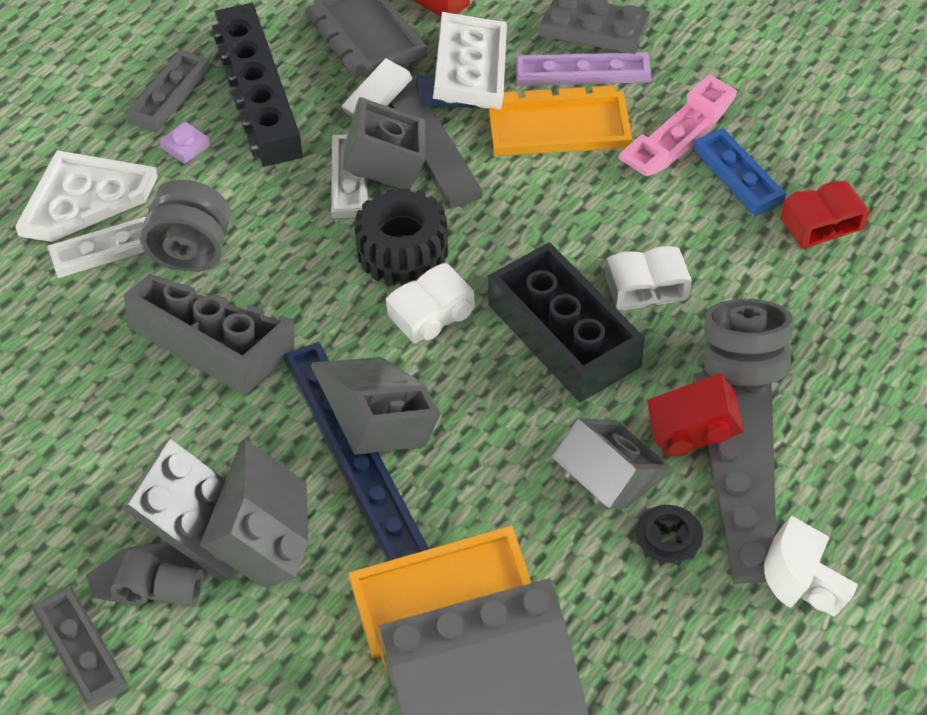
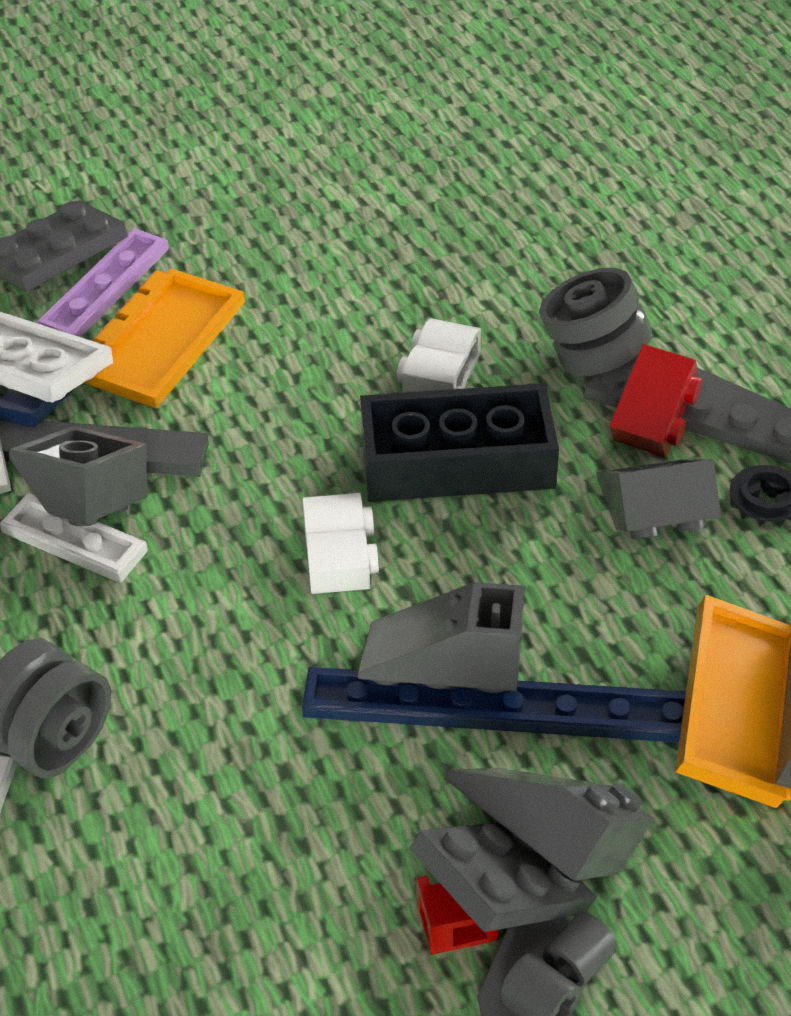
camera: 60 degrees left, 5 degrees down
dark grey wedge [124,274,294,396] -> none
black tyre [354,188,448,286] -> none
bright pink slope [619,74,737,176] -> none
blue plate [693,128,786,217] -> none
red brick [780,181,870,248] -> none

